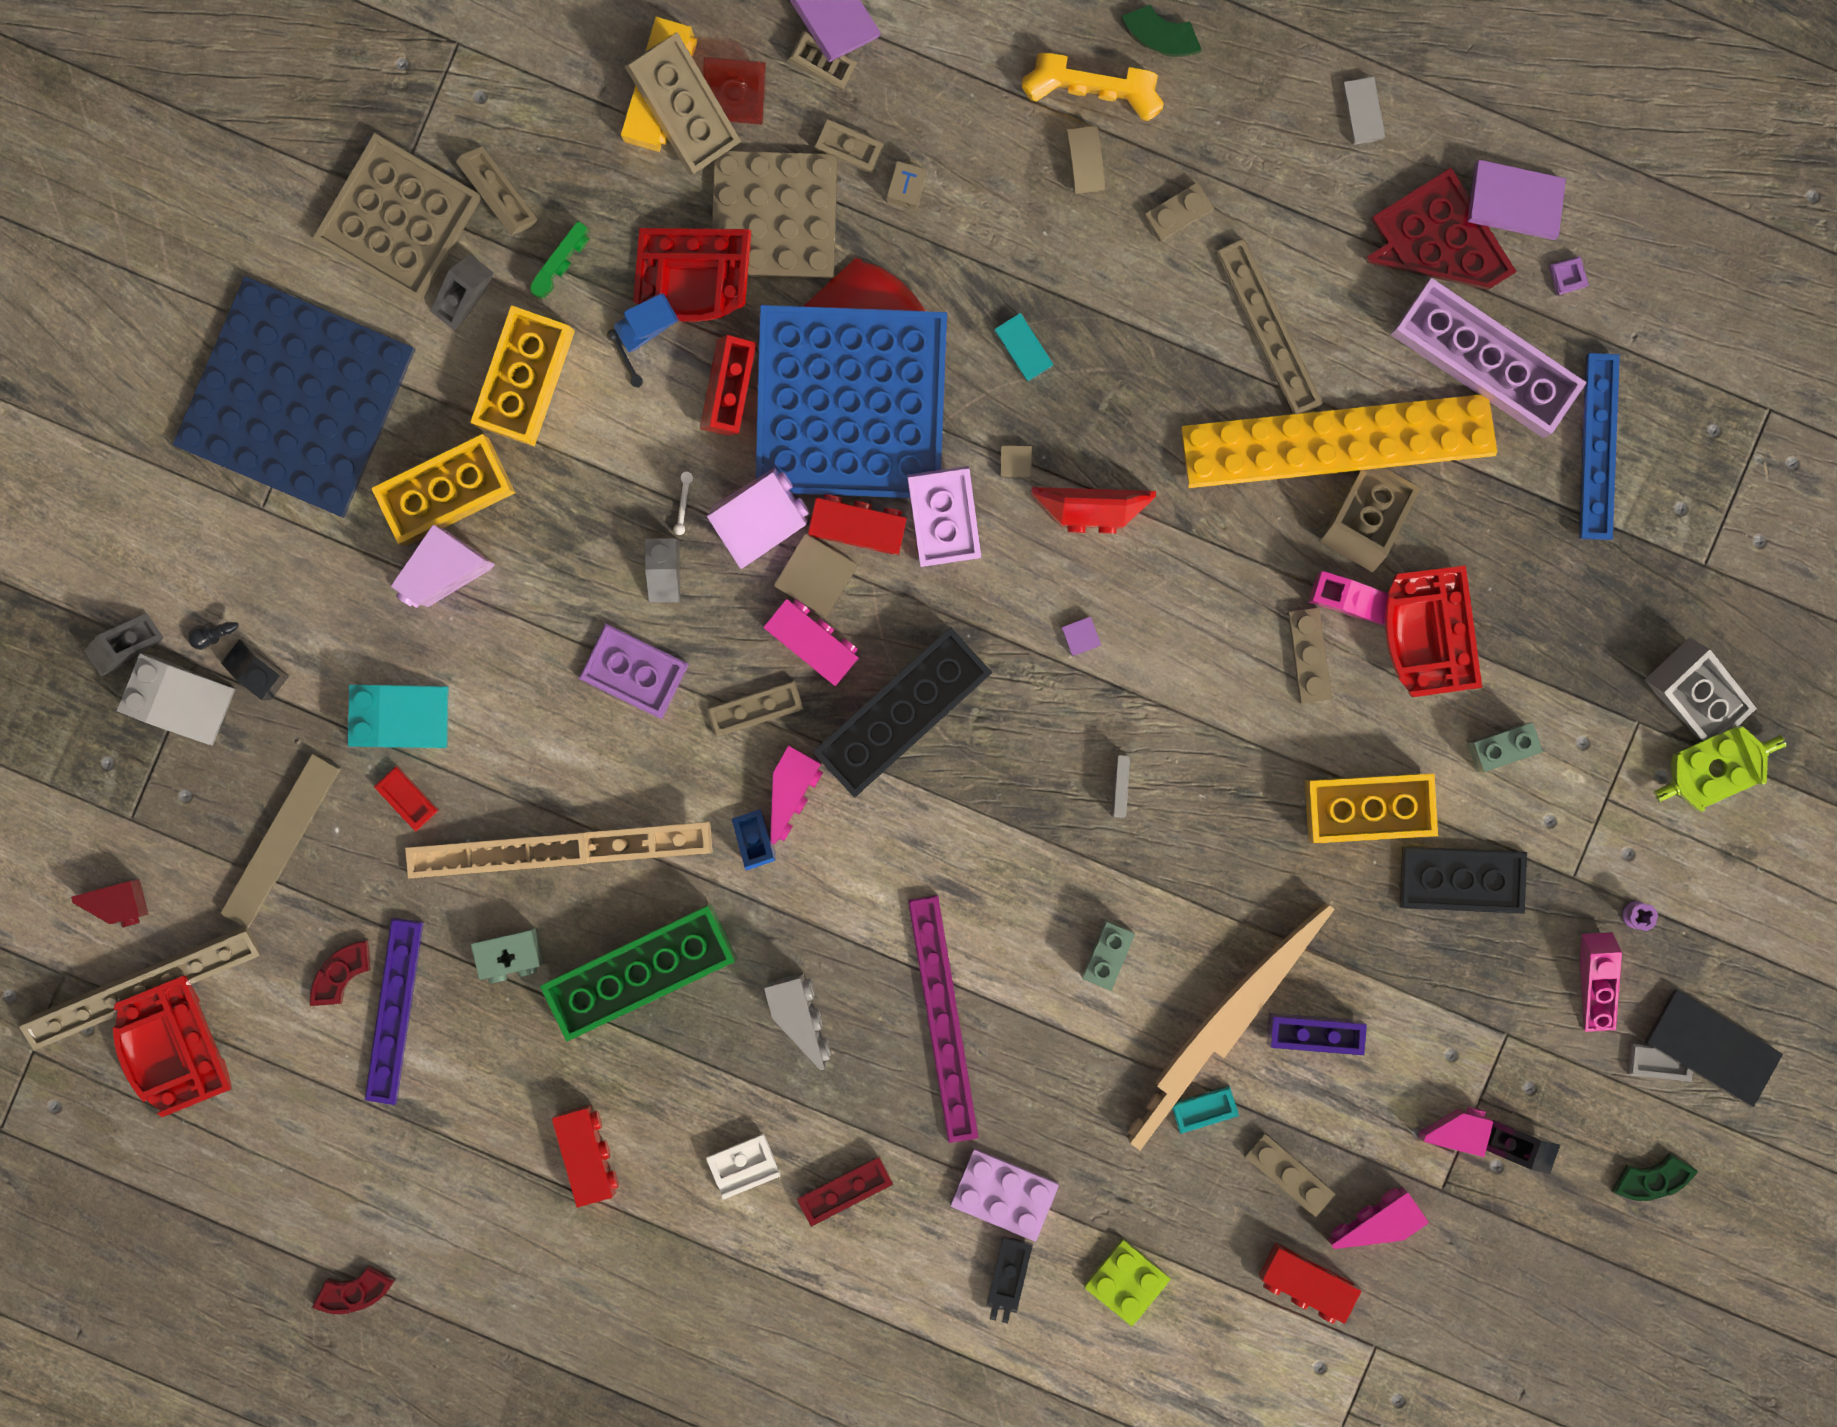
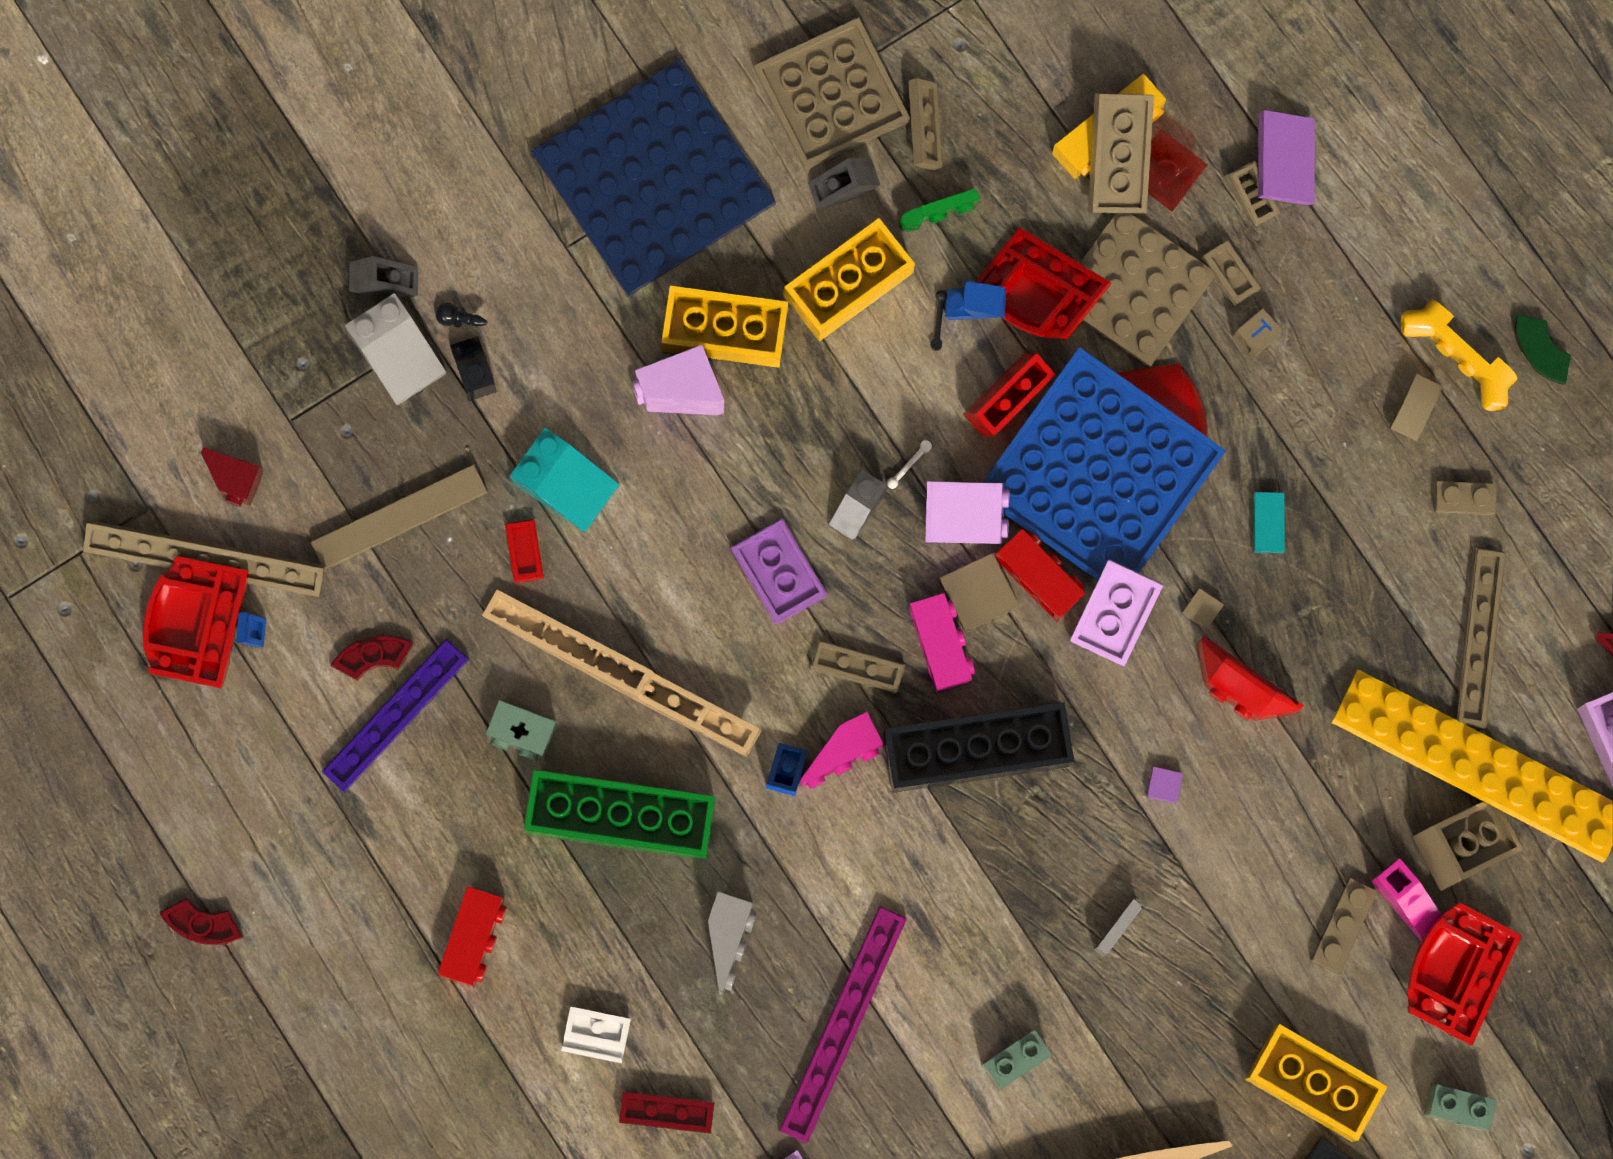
camera: 30 degrees right, 10 degrees down
none -> blue tile [236,612,266,648]

